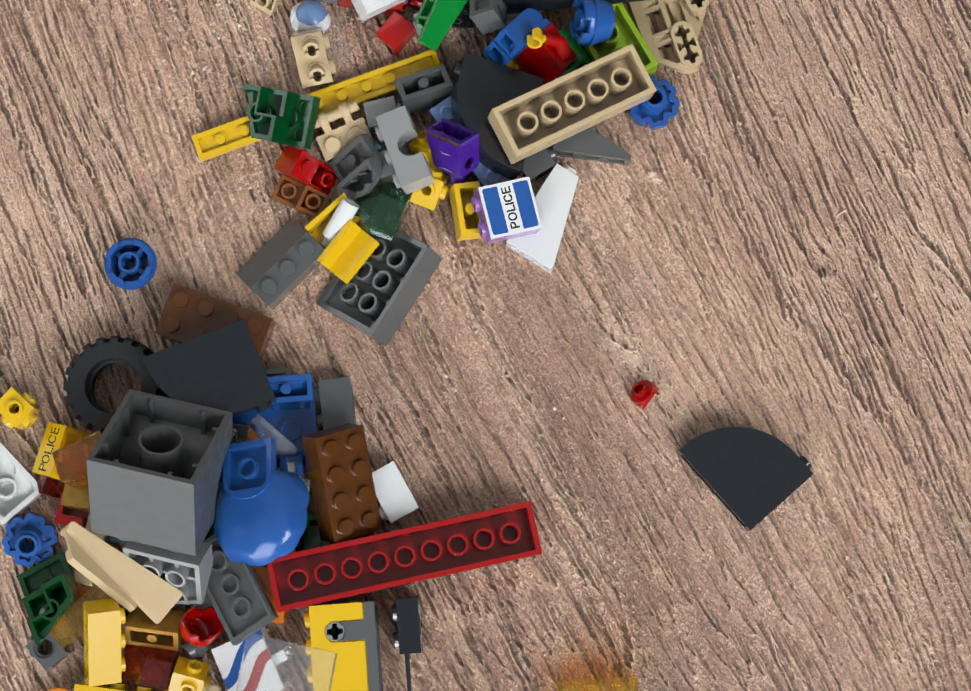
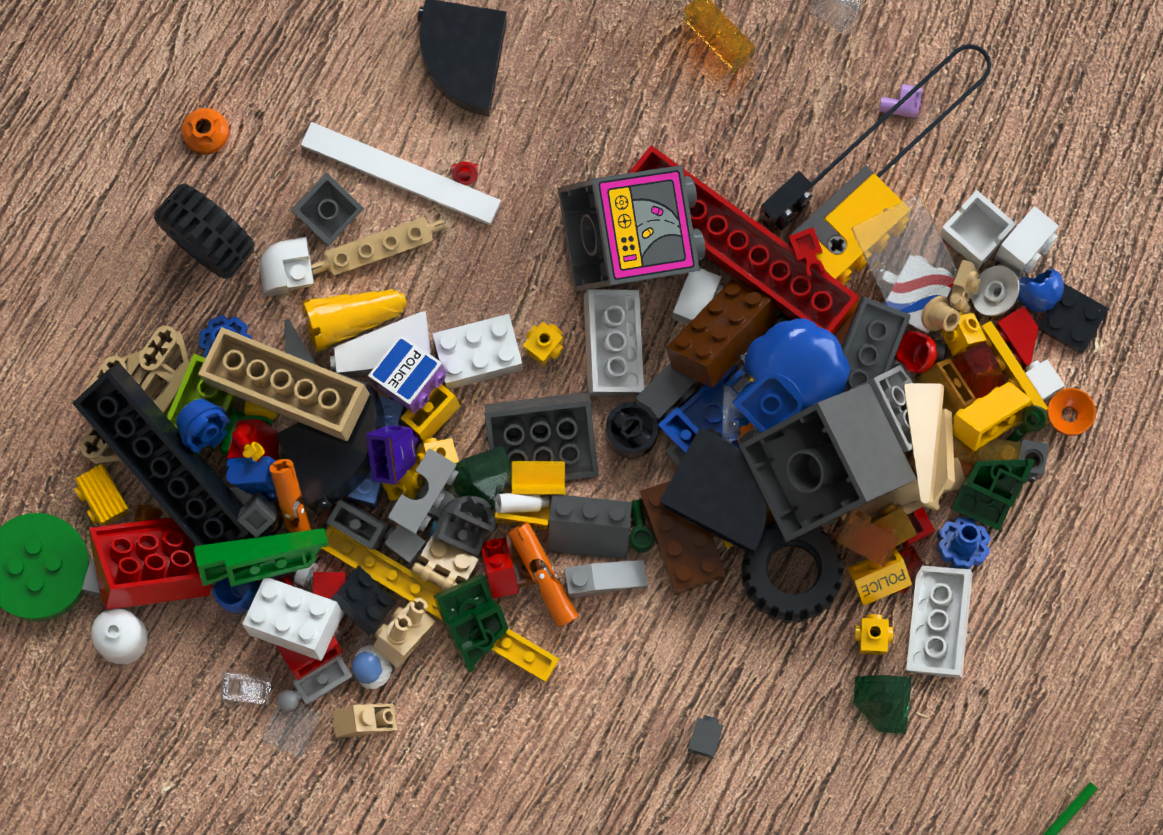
camera: 130 degrees left, 5 degrees down
blue cone [104,238,157,290] -> none
none -> black tyre [154,184,255,279]
none -> orange piece [182,108,229,155]
none -> white brick [259,237,314,297]
none -> orange piece [269,459,311,533]
none -> dark grey slope [290,173,364,247]
none -> white tile [301,122,501,226]
none -> yellow cone [302,289,407,352]
none -> tan plate [311,217,447,276]
none -> black plate [331,565,396,636]
none -> white brick [432,314,523,390]
none -> orange piece [508,522,579,627]
none -> yellow brick [523,321,564,367]
none -> slope [558,165,705,292]
none -> light grey slope [565,560,648,599]
none -> white slope [583,289,644,396]
none -> black brick [605,401,658,460]
none -> dark green plate [628,500,655,553]
none -> dark grey brick [688,715,723,759]
none -> red plate [789,227,825,278]
none -> tan piece [921,296,960,331]
none -> dark green plate [1005,405,1048,447]

